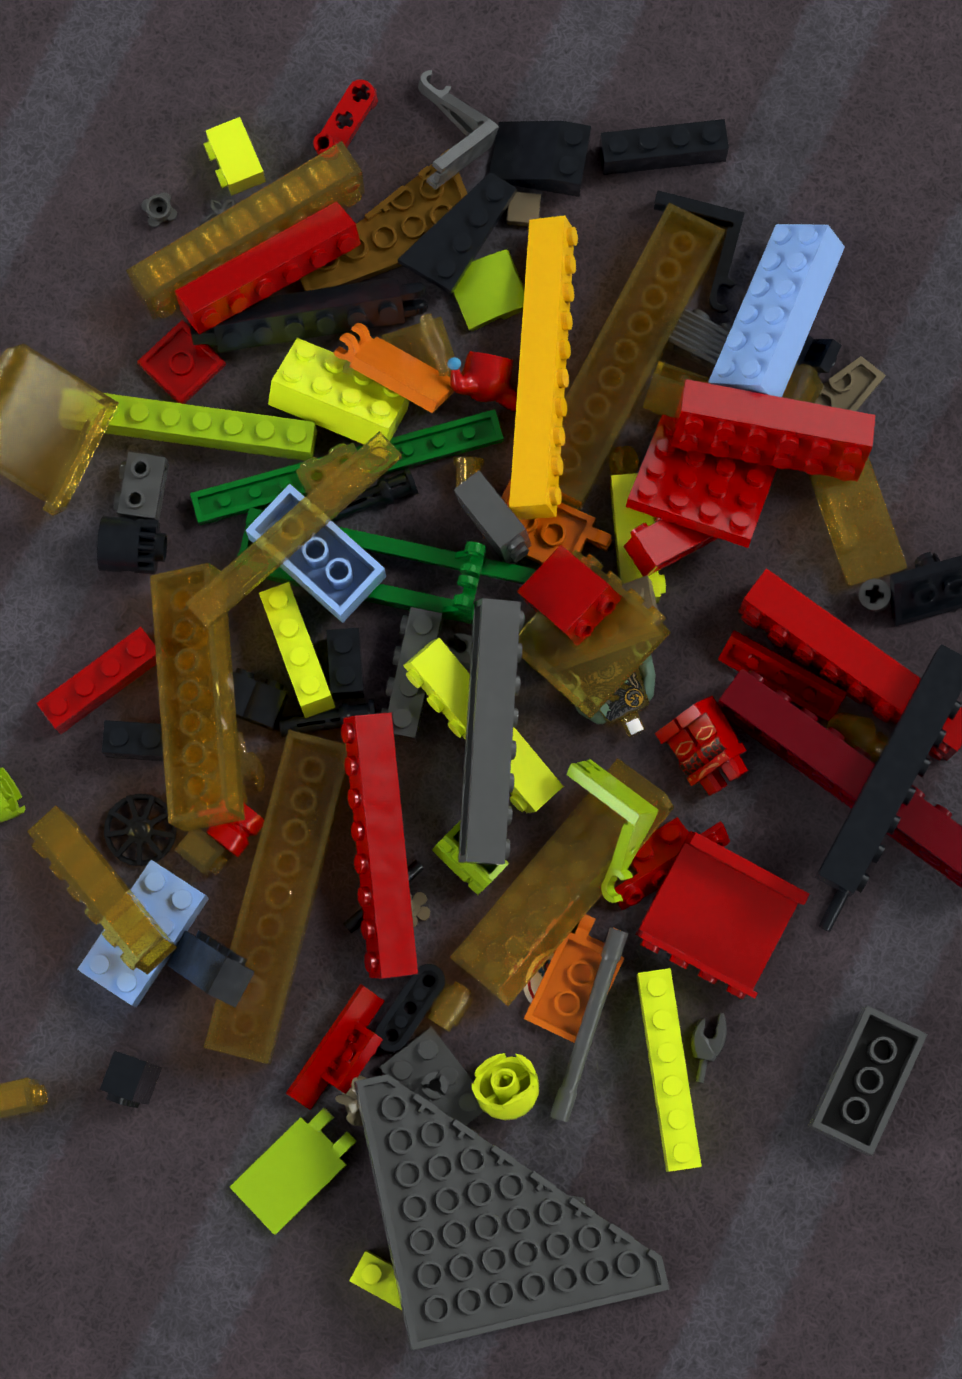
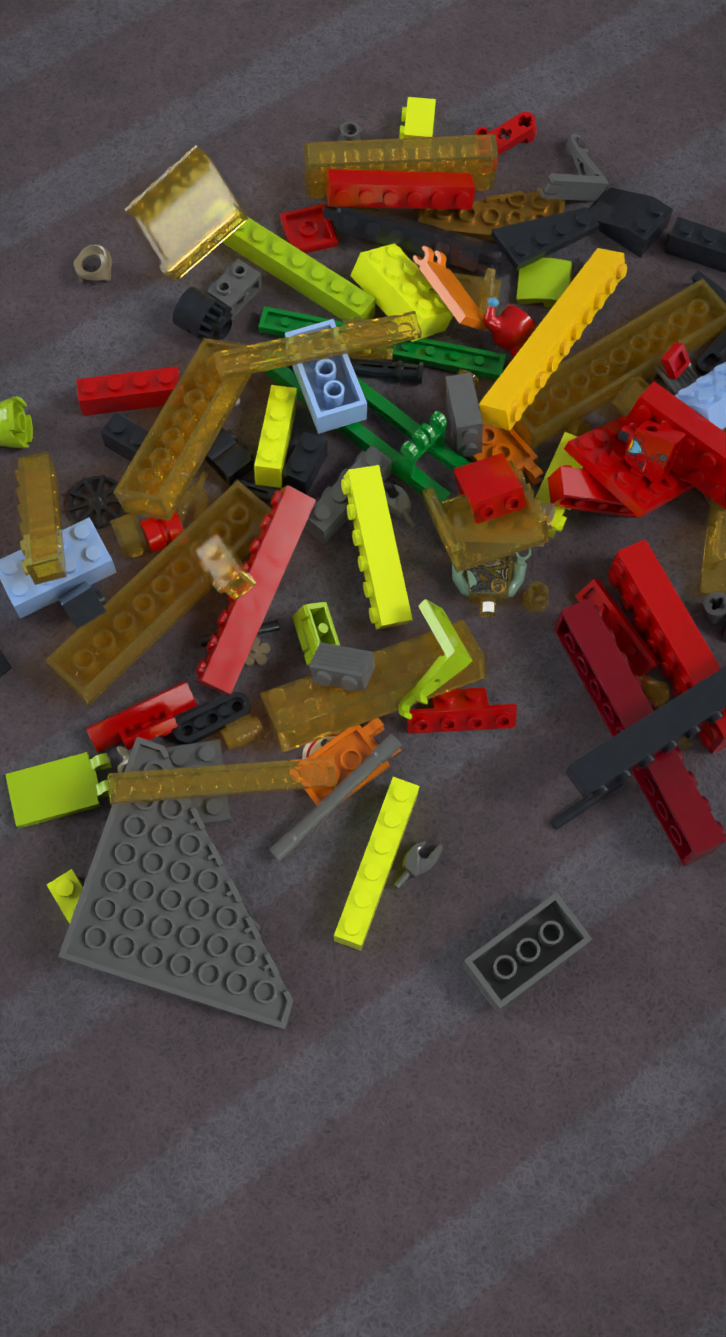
camera: 25 degrees right, 10 degrees down
dark grey brick [458,598,524,865] -> none
neon yellow cylinder [472,1053,539,1121] -> none
dark tan tile [507,192,541,226] -> none
red panel [635,831,810,1000] -> none
red hips [655,696,748,796] -> none
none -> clear yellow plate [108,757,337,804]
none -> clear yellow brick [196,534,257,601]
none -> dark grey brick [309,642,375,692]
none -> clear yellow bush [522,581,549,613]
none -> red torso [617,421,686,485]
none -> red plate [661,342,691,379]

